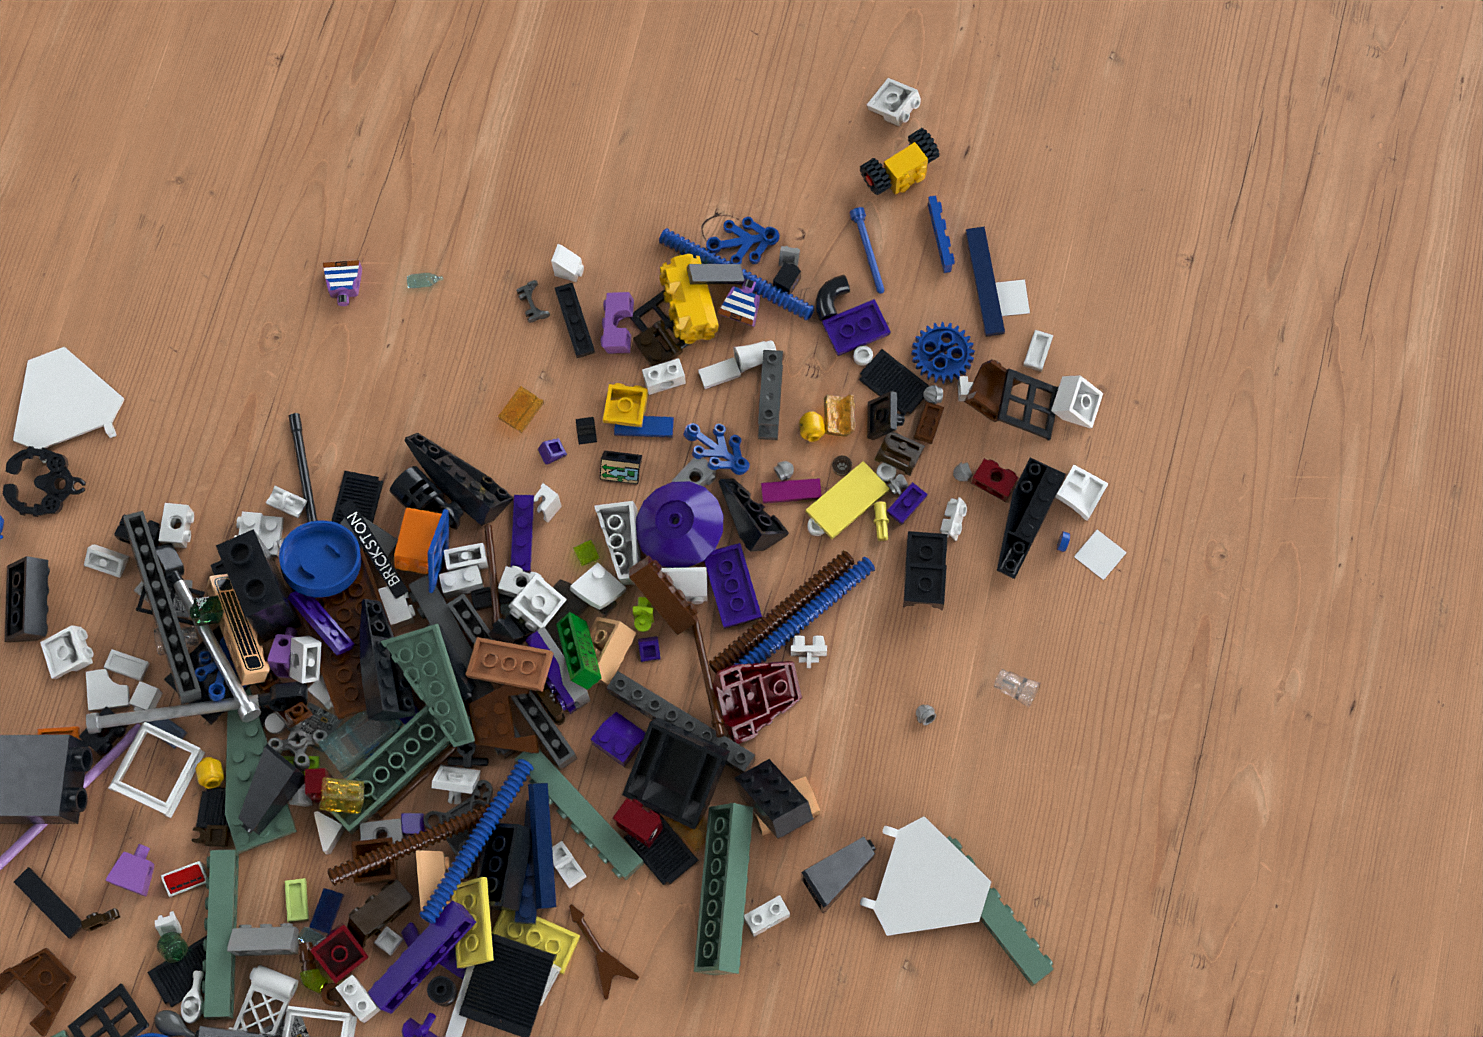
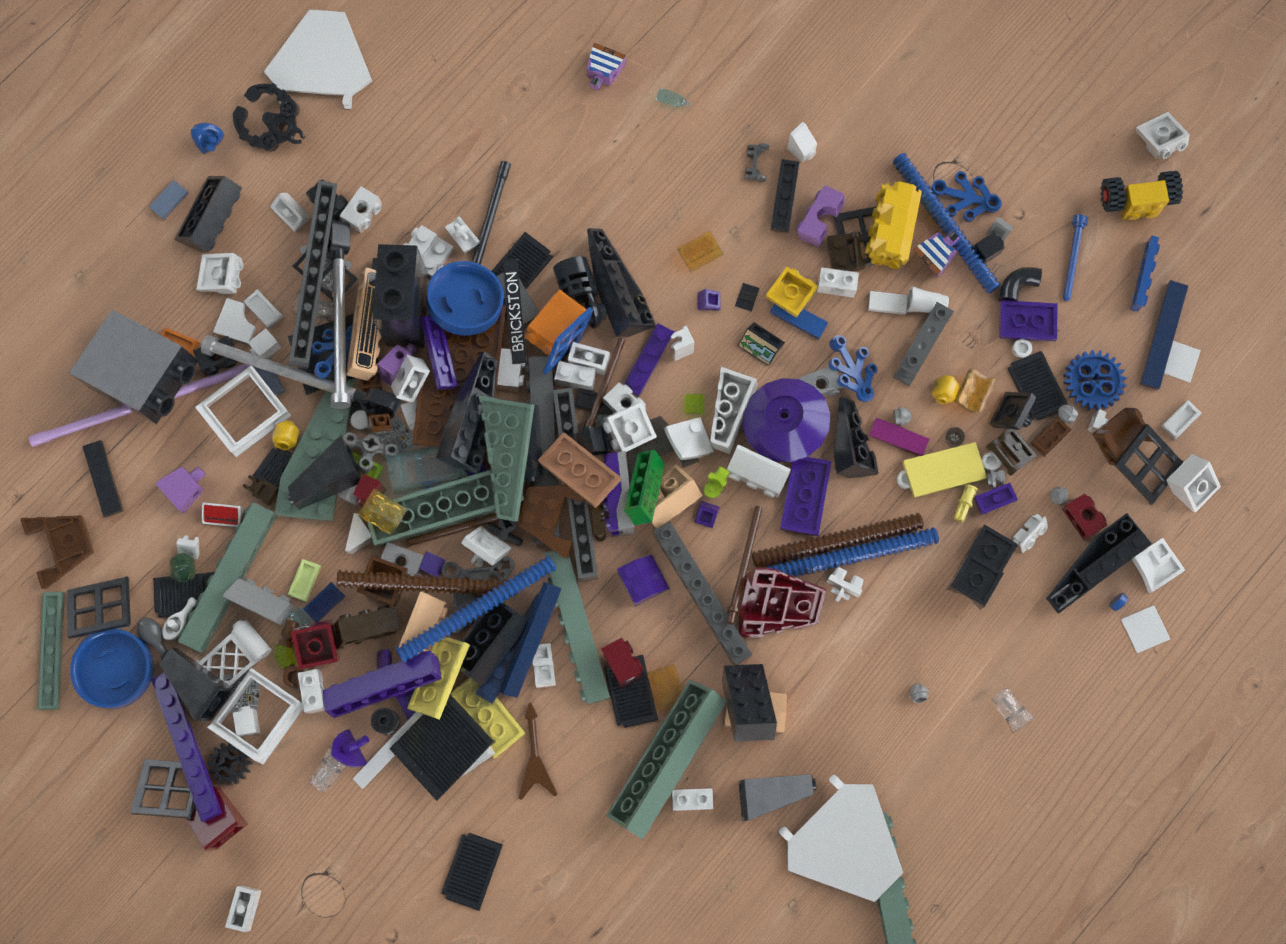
camera: 25 degrees right, 5 degrees up
dark brown plate [81,908,121,932] -> none
clear green brick [190,595,224,626] -> none
white tile [374,926,404,956] -> none
black slope [622,718,730,830] -> none
reddish brown brick [629,555,698,635] -> none
tile [686,264,744,285] -> none

